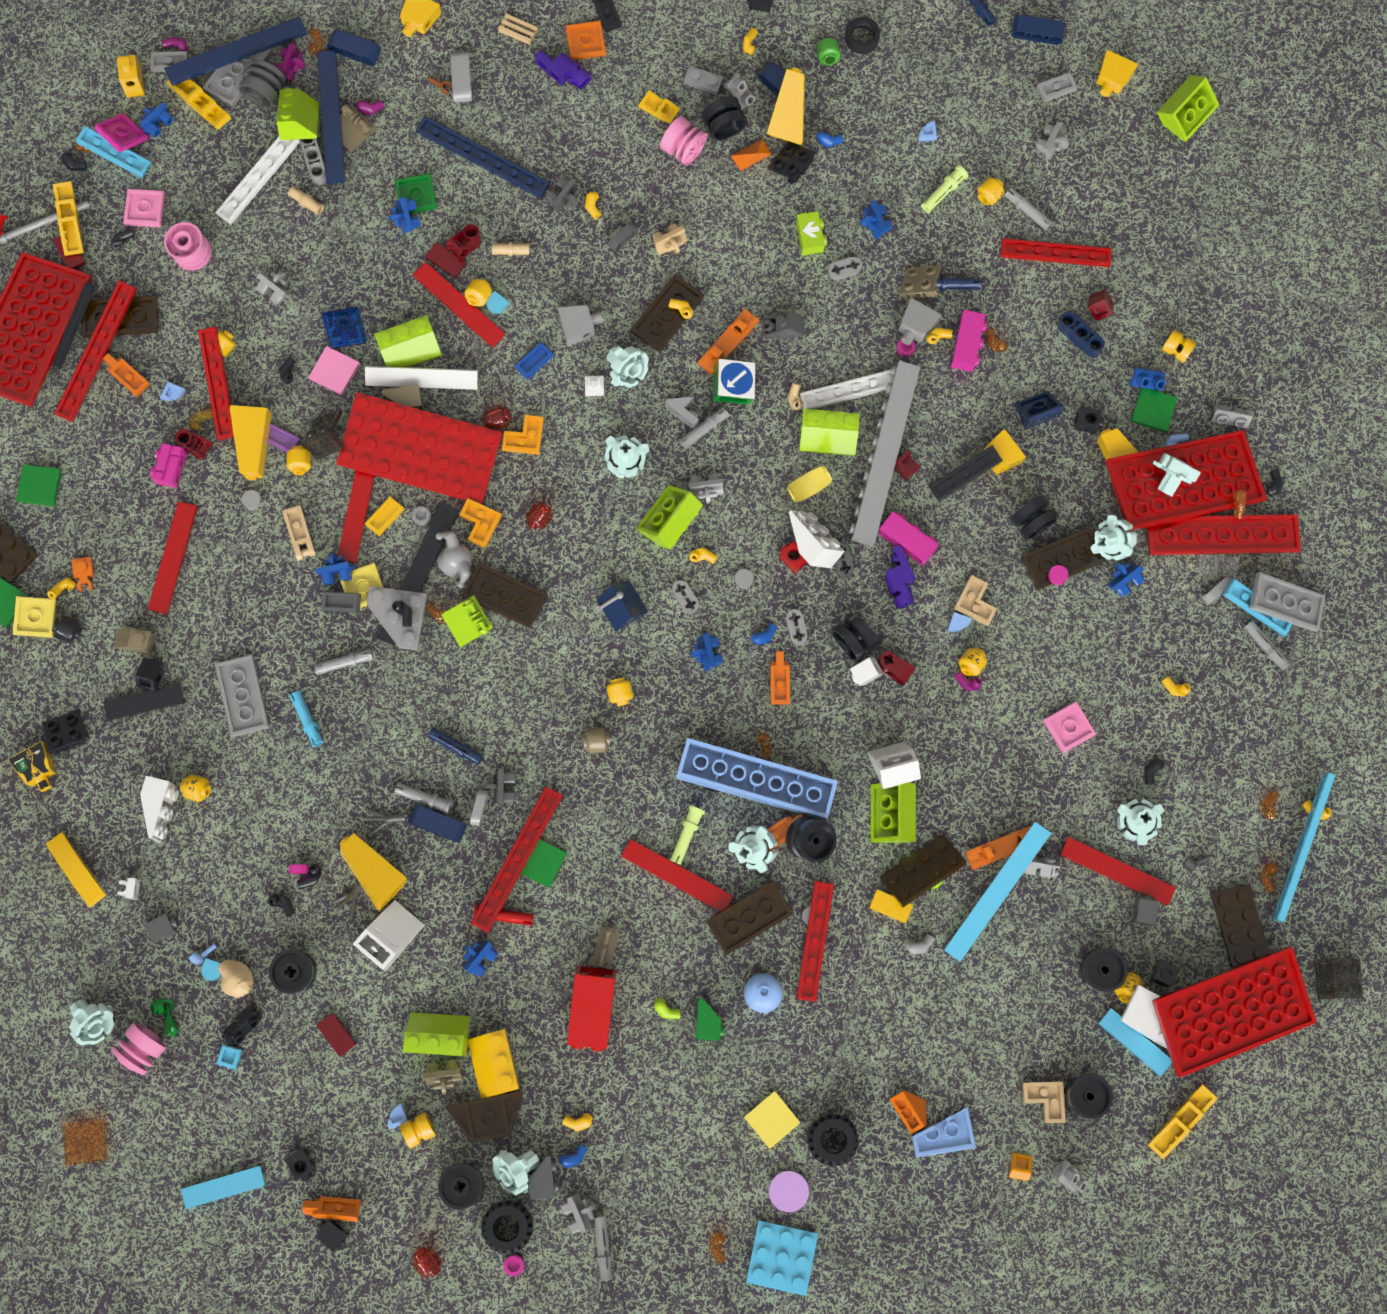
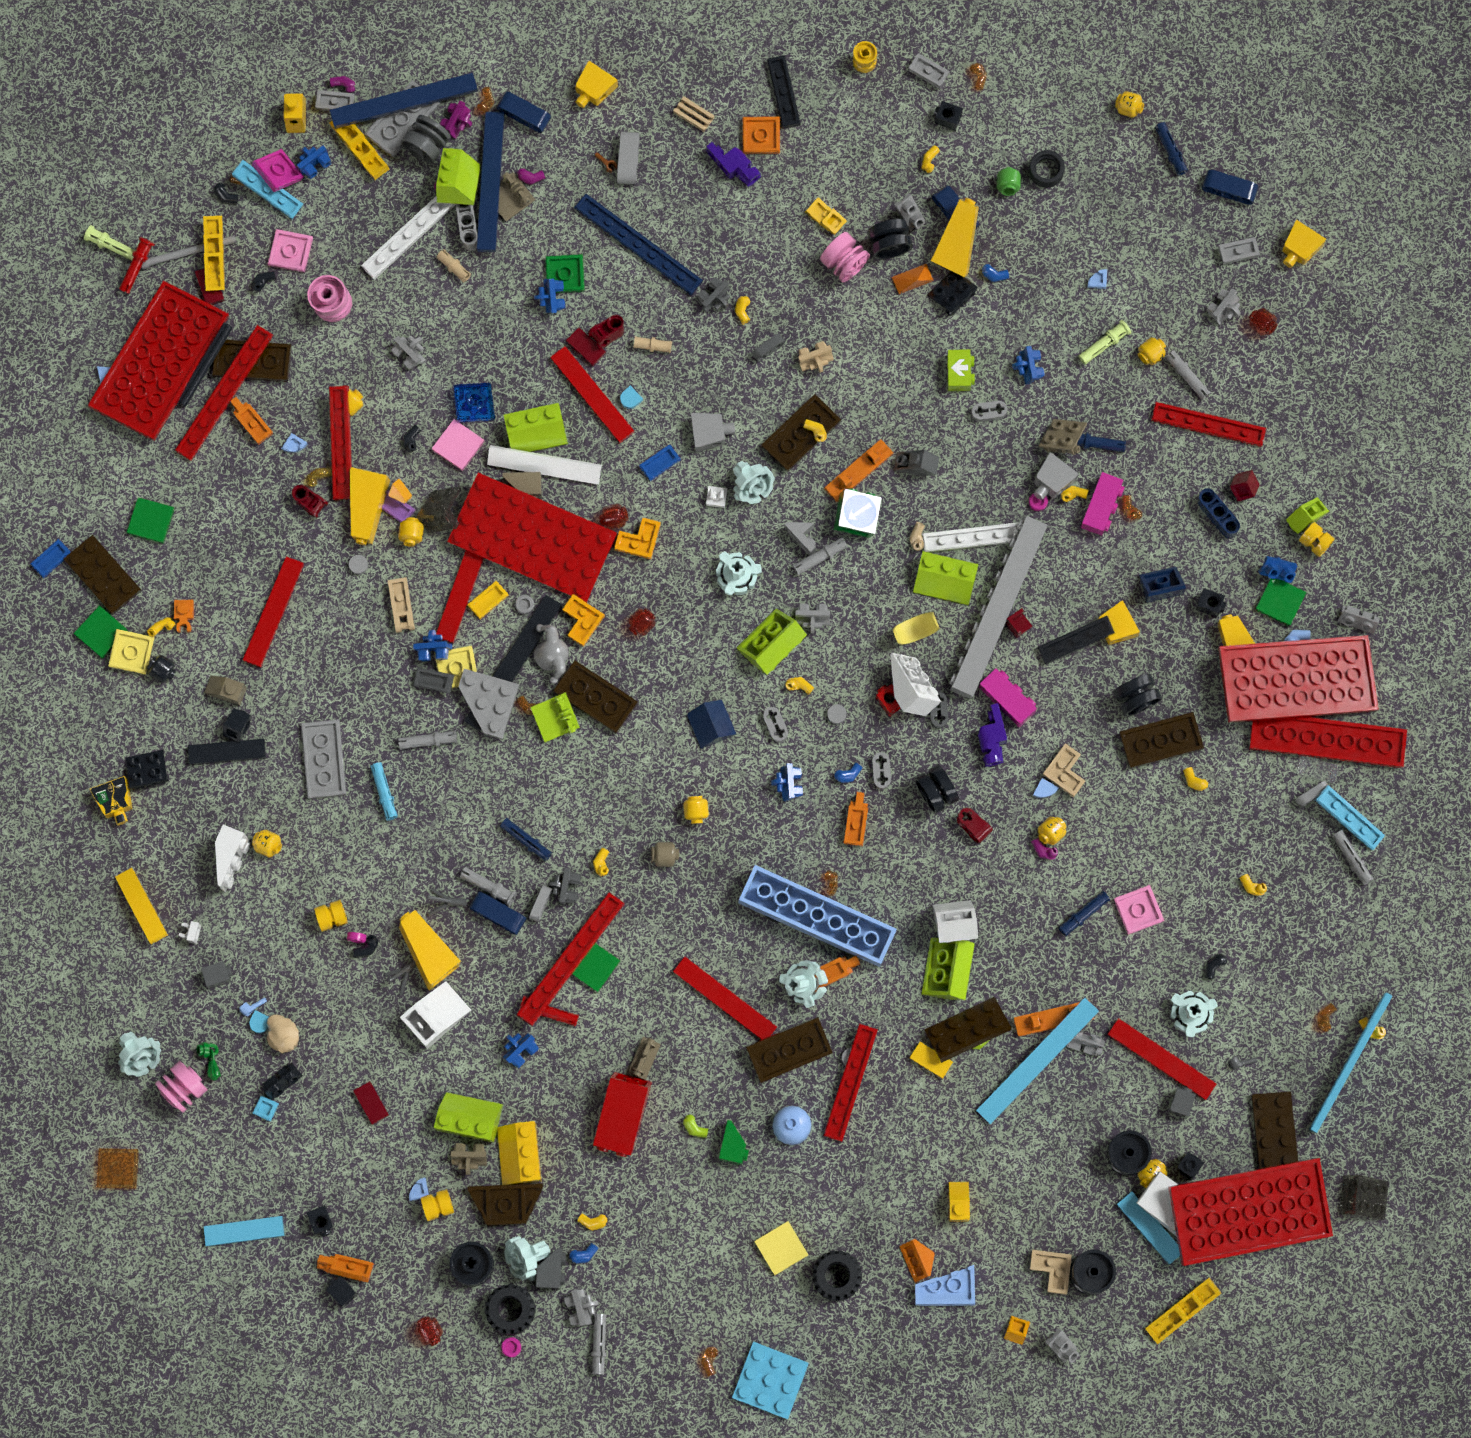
camera: 15 degrees right, 0 degrees up
dark pink brick [150,443,187,488] -> none
black arm [268,894,295,917] -> none
black wheel [269,950,317,995] -> none
black arm [392,601,412,627] -> none
yellow head [464,279,492,307] -> none
light grey hinge [595,591,624,613] -> none
yellowish green pin [670,805,705,865] -> none
light grey plate [684,66,724,95] -> none
lavender tile [769,1171,809,1212] -> none
black wheel [786,817,837,863] -> none
white brick [850,657,884,686] -> none
light grey arm [906,934,935,955] -> none
dark pink tile [1048,565,1068,585] -> none
light aqua piece [1090,515,1137,560] -> none
blue hips [1107,563,1145,596] -> none
light aqua piece [1153,453,1201,496] -> none
lime slope [1157,75,1219,142] -> none
clear orange arm [1233,490,1247,519] -> none
light grey tile [1249,572,1326,632] -> none
clear orange arm [1260,863,1278,893] -> none
black arm [1266,469,1283,496] -> none
none -> yellow wheel [314,900,348,932]
none -> light orange slope [388,479,412,503]
none -> yellow arm [593,847,610,876]
none -> yellow slope [949,1182,970,1222]
none -> dark blue pin [1058,891,1110,937]
none -> yellow arm [1183,767,1208,791]
none -> clear red head [1249,308,1278,336]
none -> lime slope [1286,497,1330,534]

